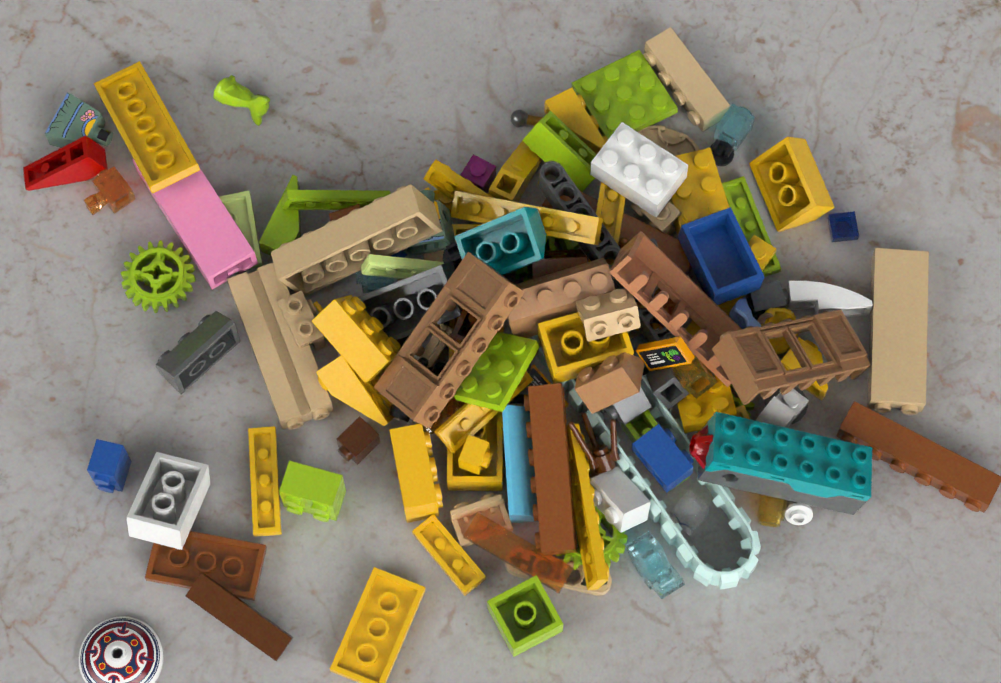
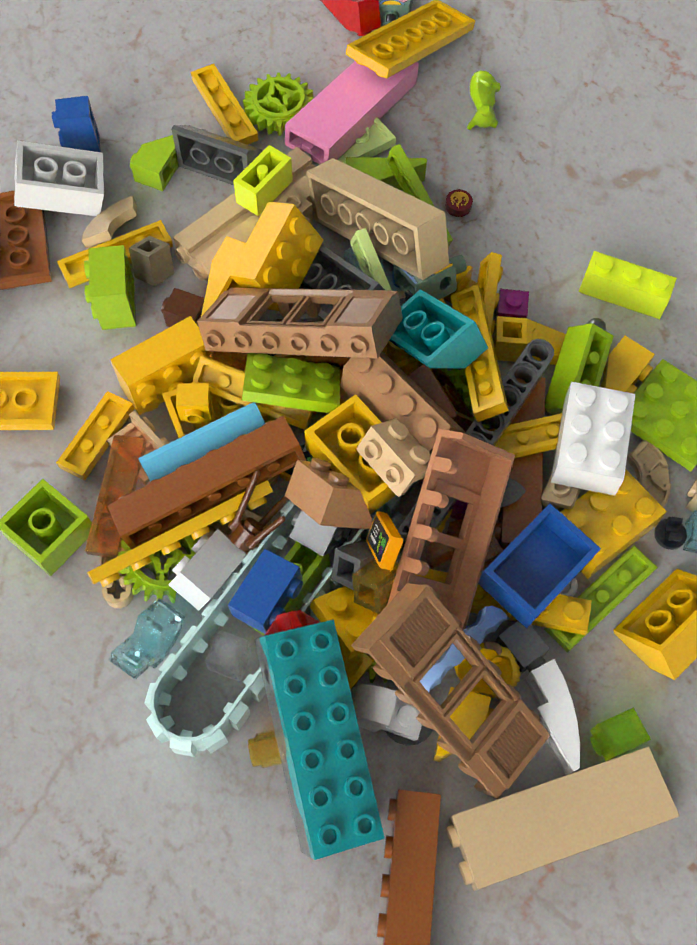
camera: 65 degrees right, 5 degrees down
clear orange brick [84,166,136,215] -> none
white plate [785,501,813,525] -> none
clear blue plate [827,211,859,243] -> none
none -> tan tile [82,195,137,248]
none -> dark tan brick [129,236,174,286]
none -> lime slope [130,135,179,191]
none -> yellow plate [191,63,259,145]
none -> neon yellow brick [233,145,293,216]
none -> dark red tile [445,189,473,217]
none -> neon yellow brick [579,251,677,320]
none -> clear neon green brick [590,707,651,761]

